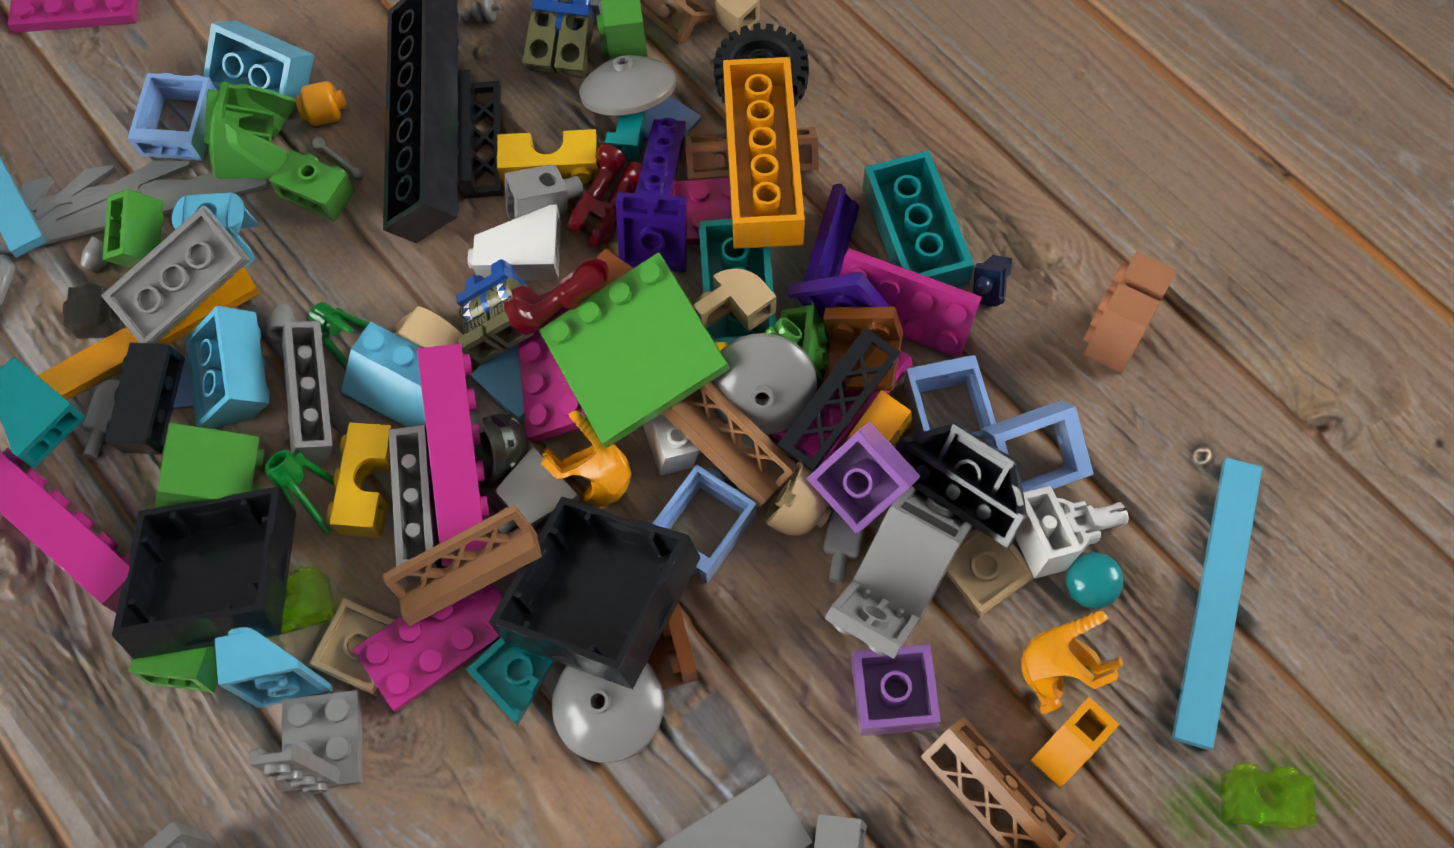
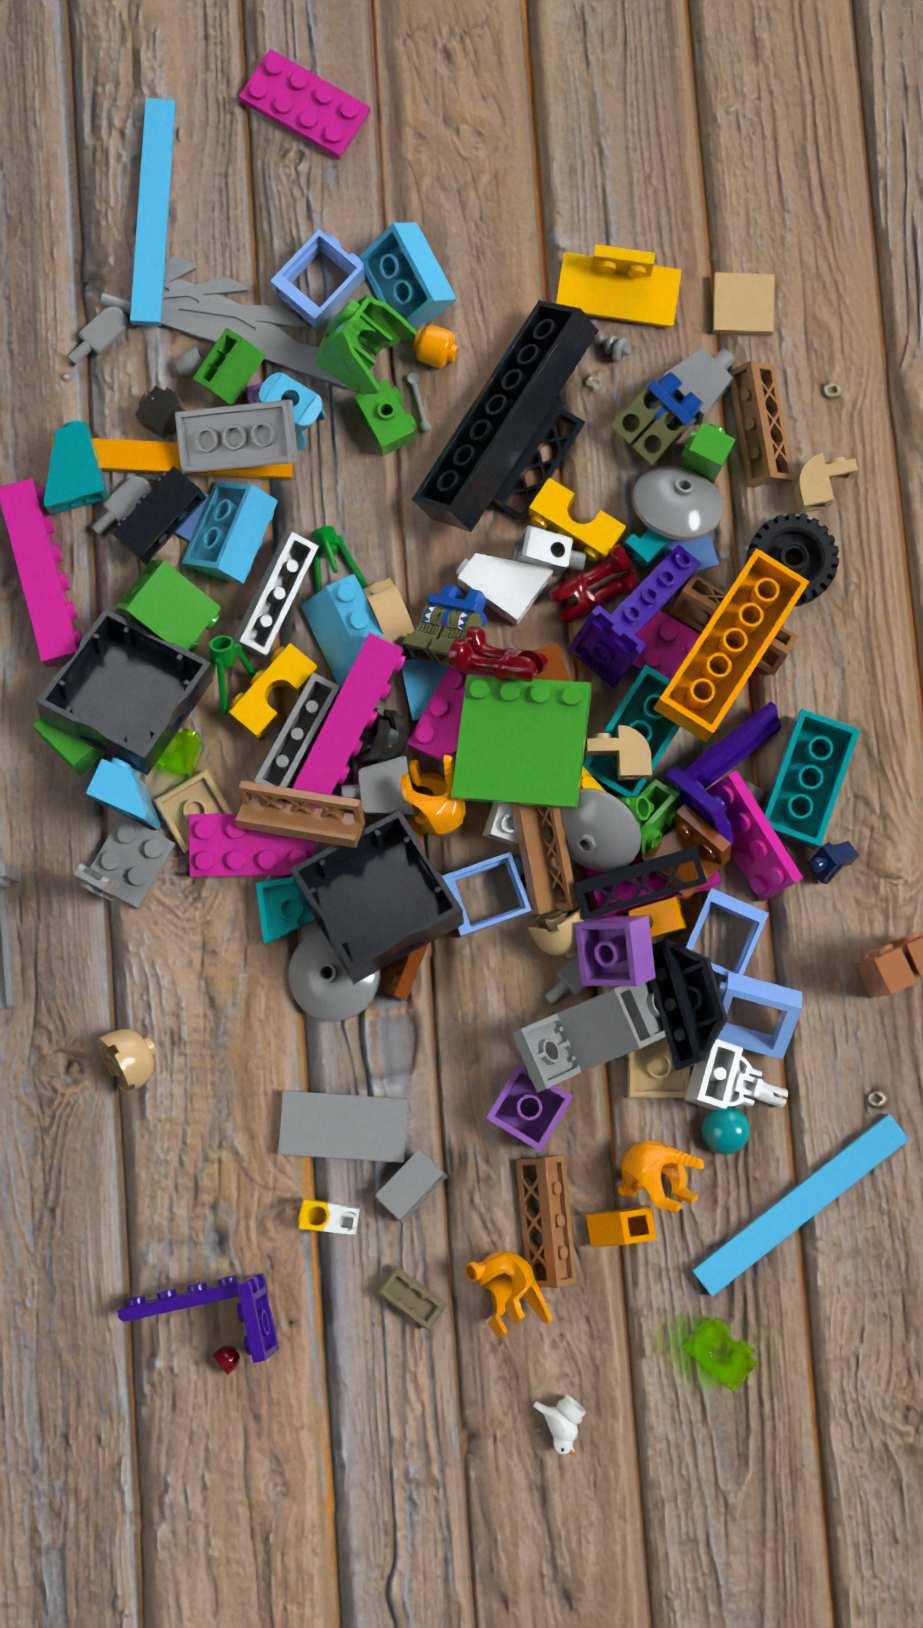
camera: 30 degrees right, 15 degrees up
light grey hose [267,304,297,342] -> none

